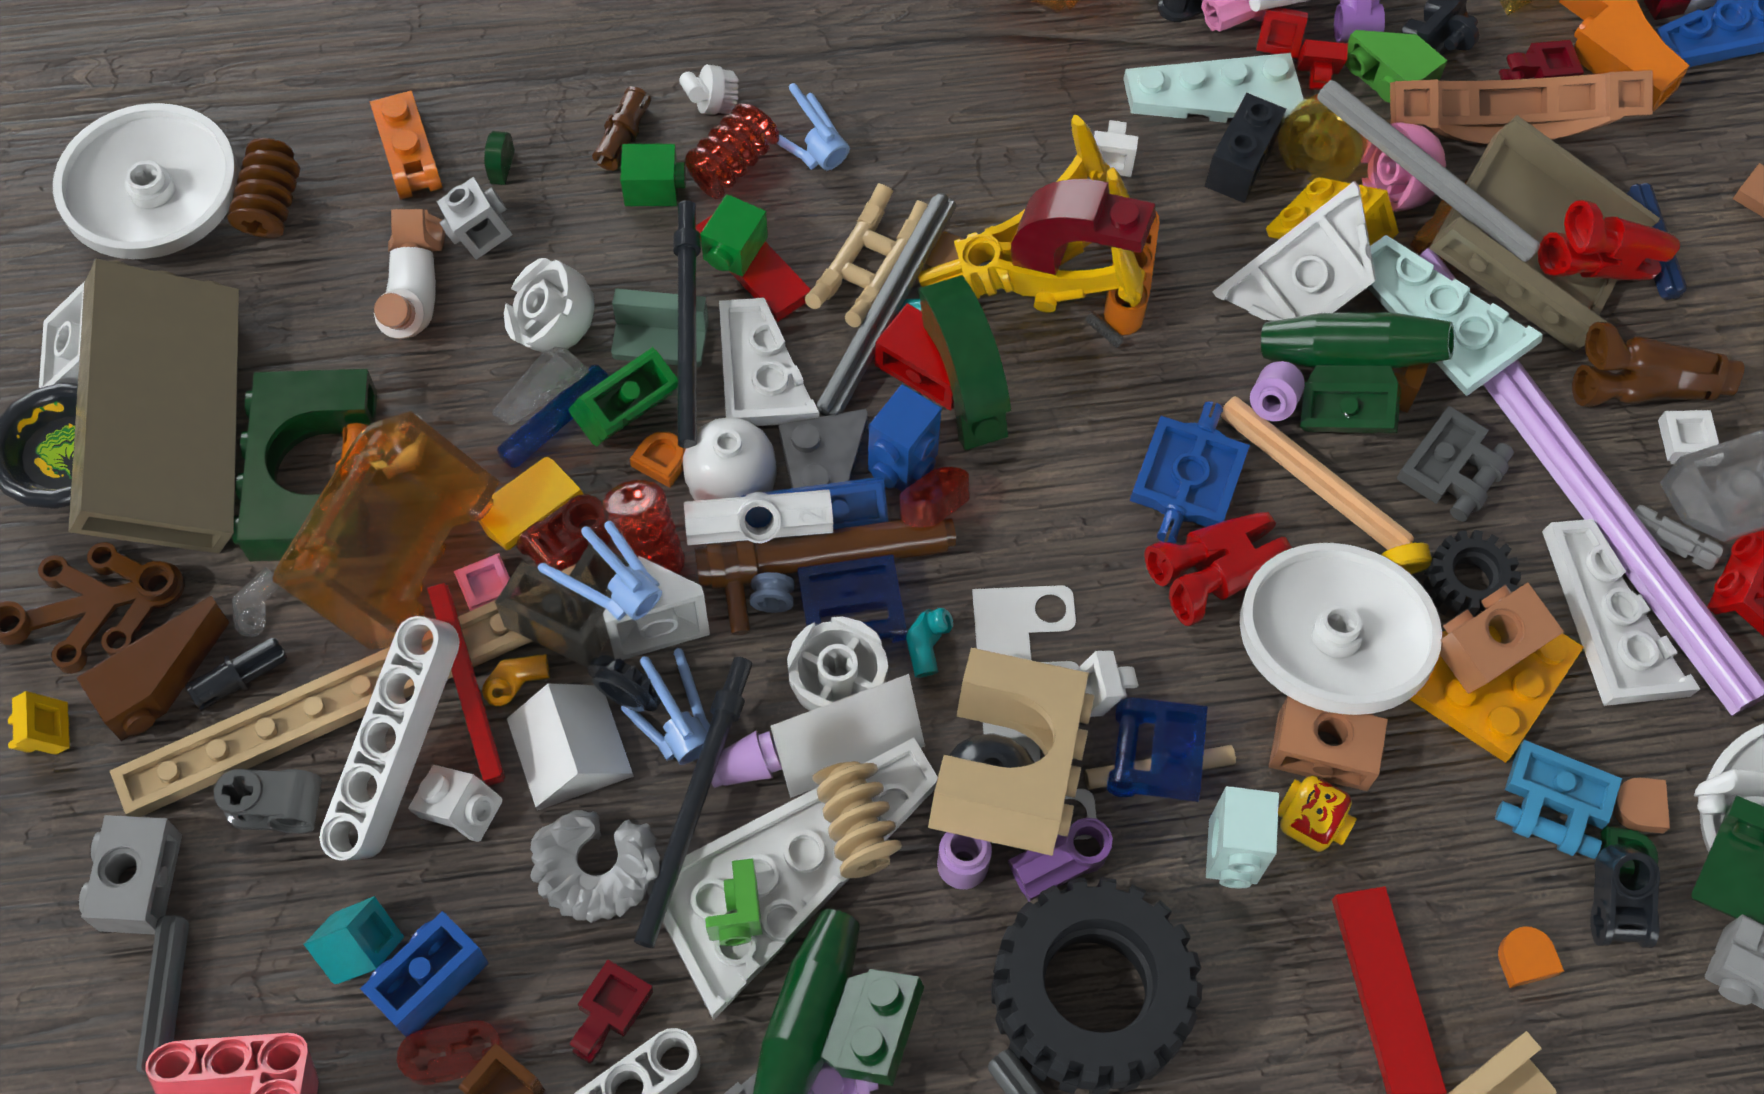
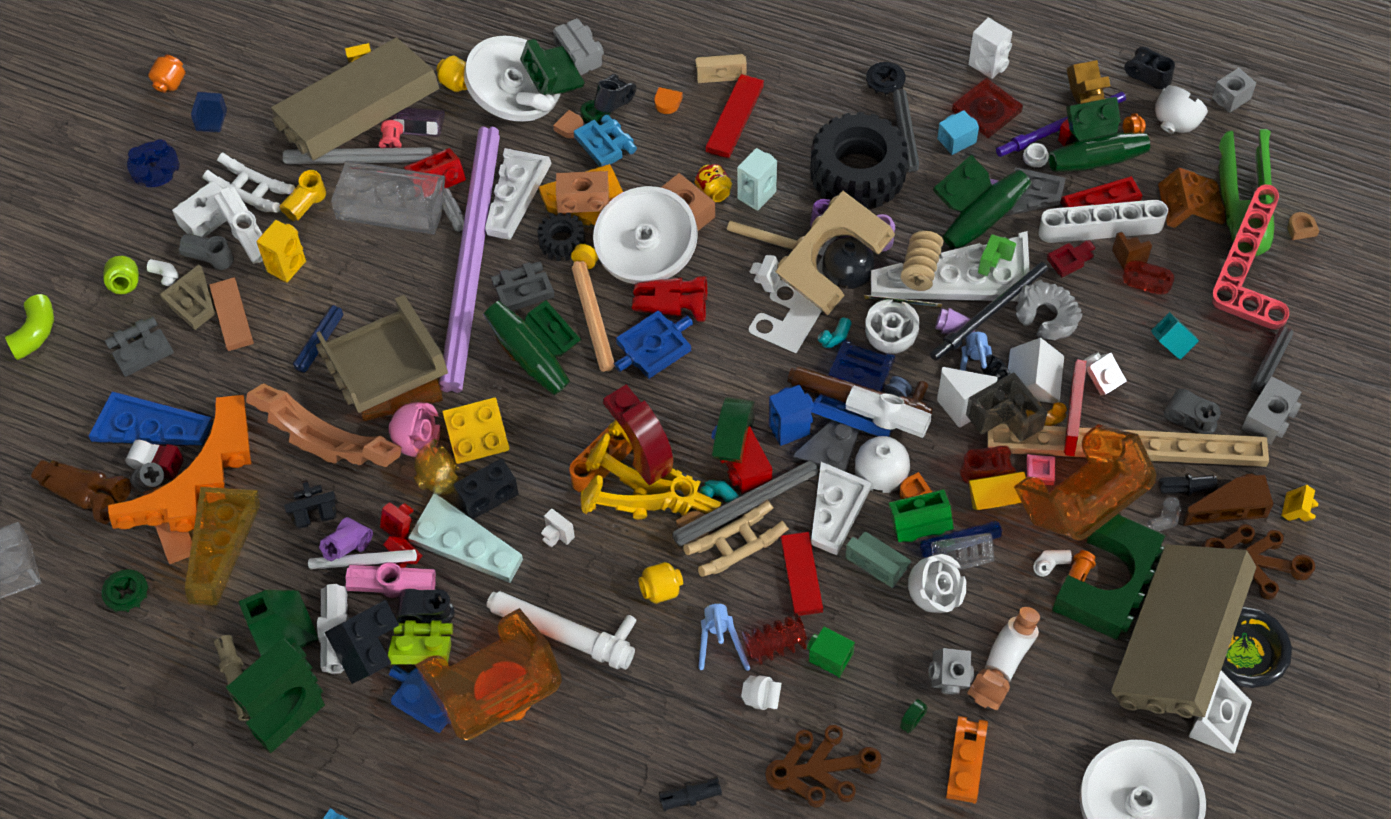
camera: 145 degrees left, 5 degrees down
reddish brown piece [227,138,301,238] -> none
white beam [319,616,460,860] -> none
blue brick [360,911,489,1040] -> none
light blue plant [538,521,662,621] -> none
reddish brown pin [592,86,651,171] -> none
clear red piece [603,480,685,575] -> none
black bar [673,200,701,448] -> none
green brick [700,194,768,277] -> none
clear red beam [900,467,970,527] -> none
clear blue plate [1107,697,1208,802] -> none
white wing [1212,181,1376,322] -> none
lavender brick [1250,361,1305,421] -> none
light grey axle [1317,80,1540,262] -> none
bright green slope [1344,30,1448,103] -> none
light aqua wing [1367,235,1543,396] -> none
dark red plate [1498,40,1584,80] -> none
red piece [1538,200,1680,280] -> none
reddish brown piece [1572,322,1744,407] -> none
white tile [1658,410,1721,464] -> none
none -> white cylinder [487,591,636,670]
none -> yellow head [638,562,683,604]
none -> reddish brown plant [765,725,882,808]

